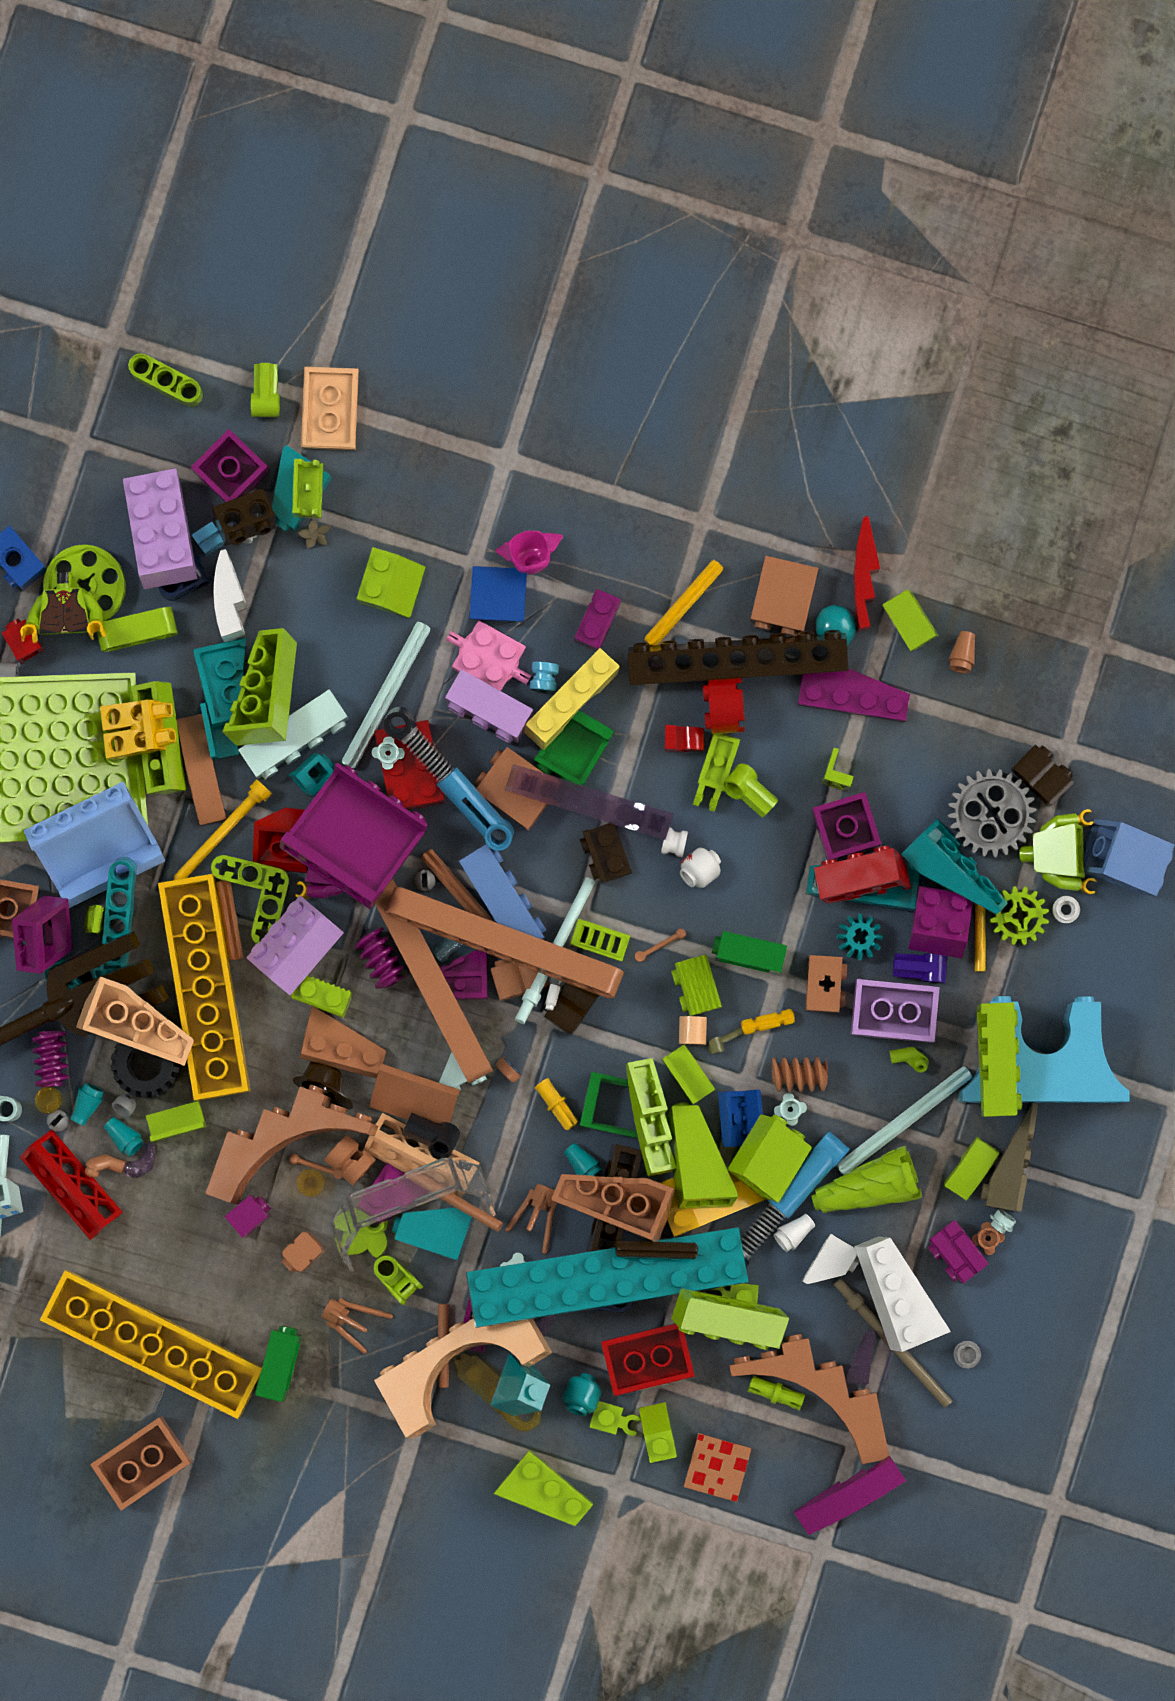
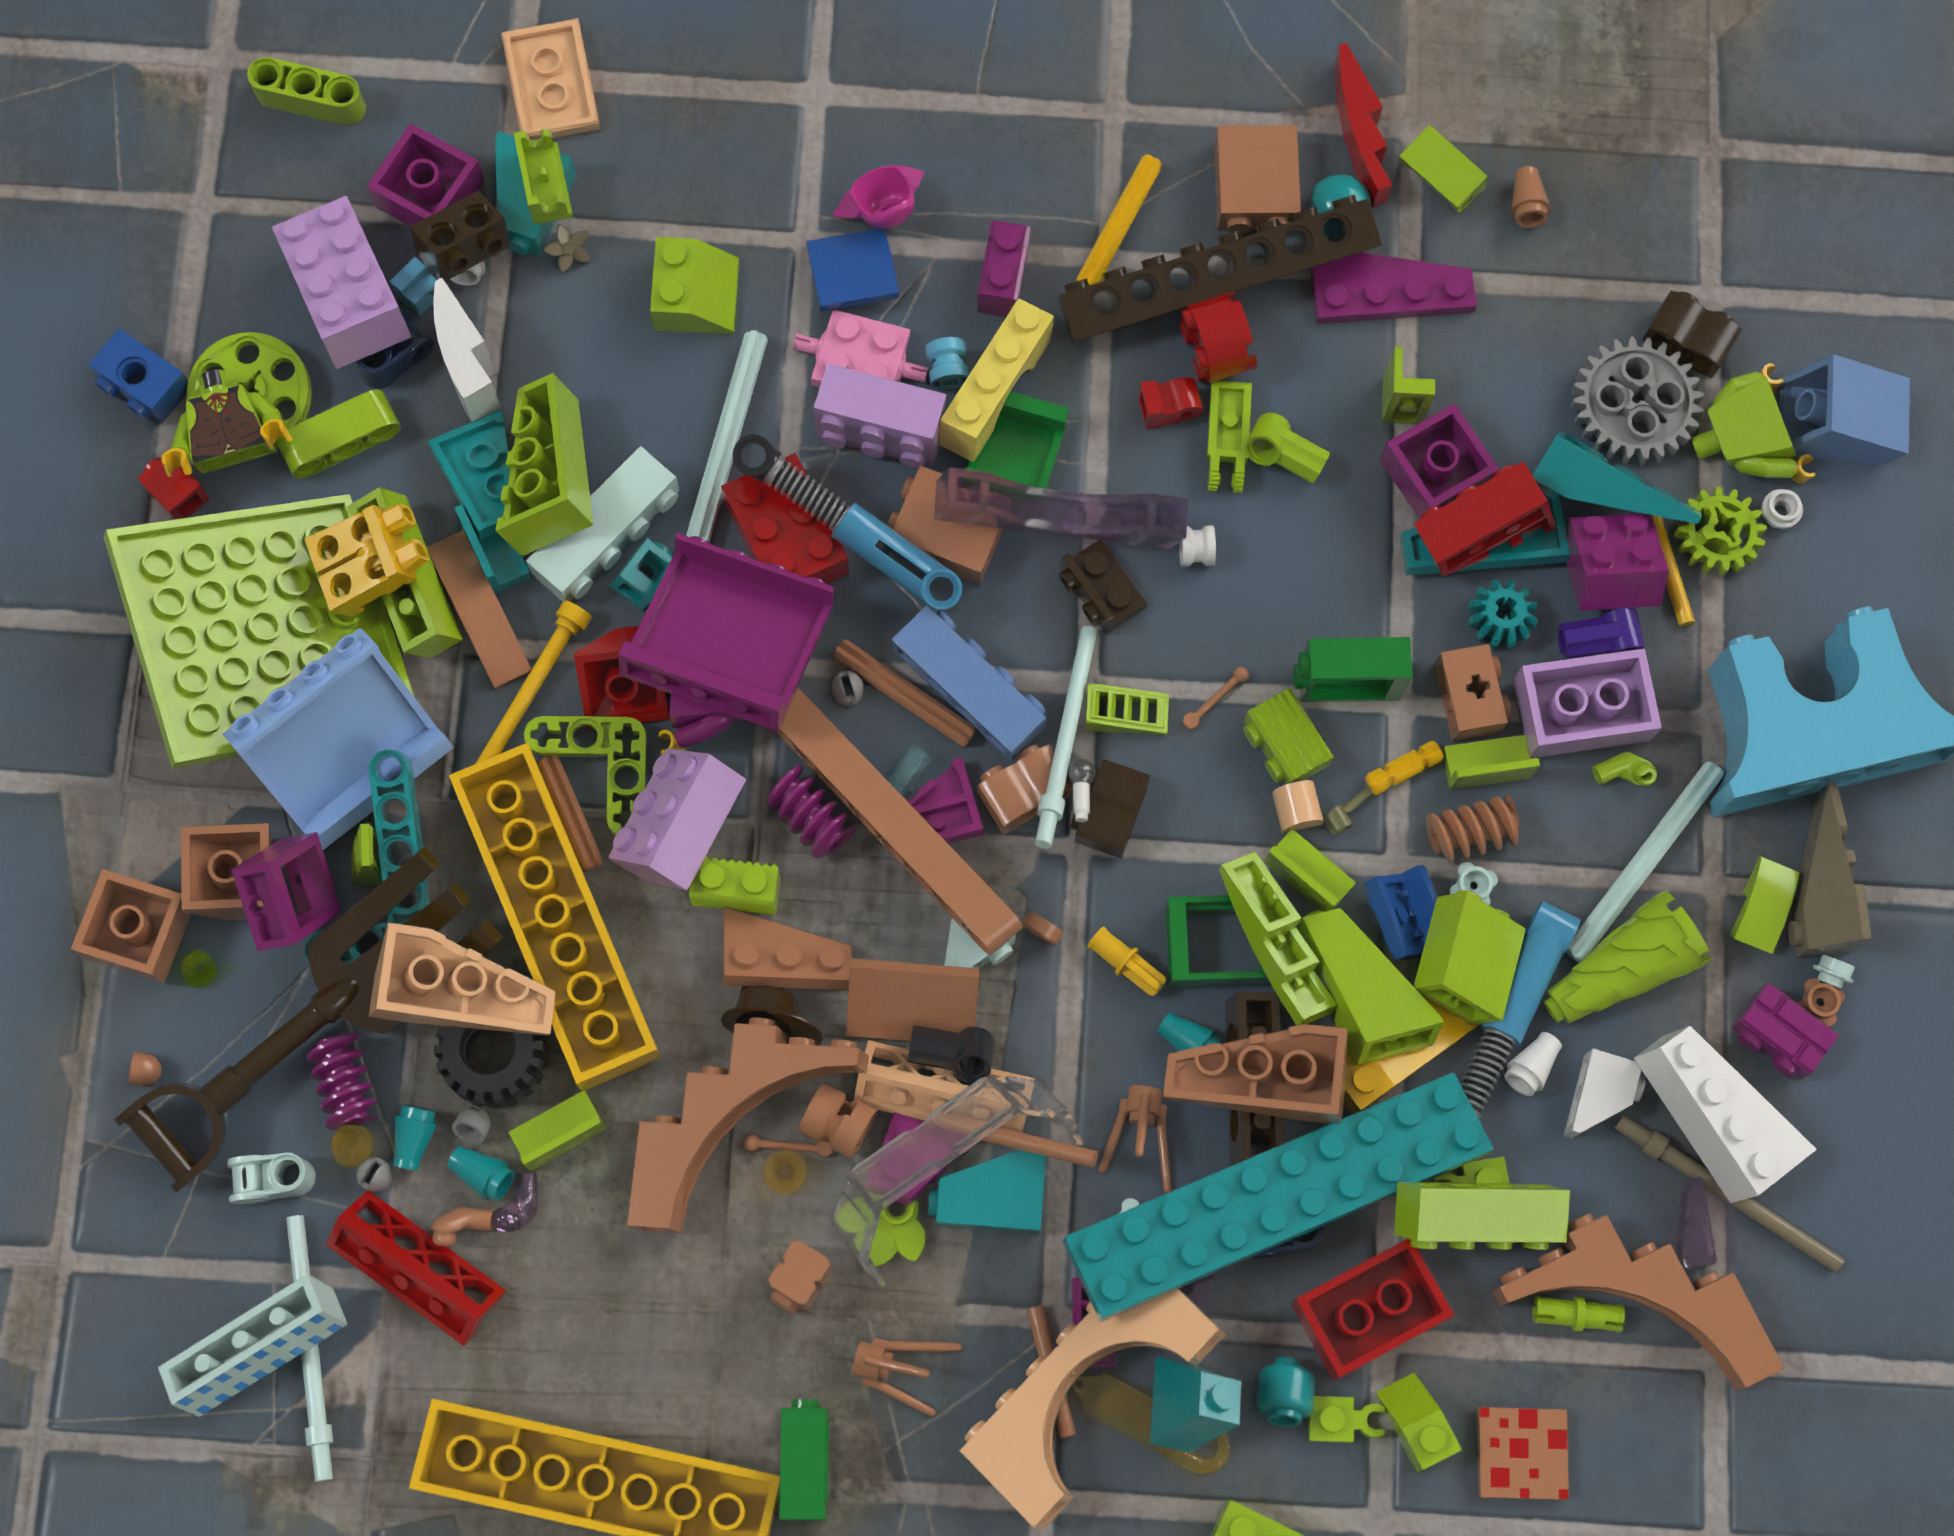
camera: 20 degrees left, 10 degrees down
magenta brick [224,1195,272,1238] -> none
lime piece [251,363,280,417] -> none
light aqua plate [372,737,405,770] -> none
lime piece [374,1255,423,1306] -> none
nougat beam [385,887,624,999] -> none
dark brown axle [615,1241,698,1259] -> none
white head [680,848,721,888] -> none
magenta slope [793,1456,906,1535] -> none
light grey plate [953,1341,981,1369] -> none
lime wedge [976,1002,1022,1117] -> none
none -> lime panel [1442,735,1540,790]

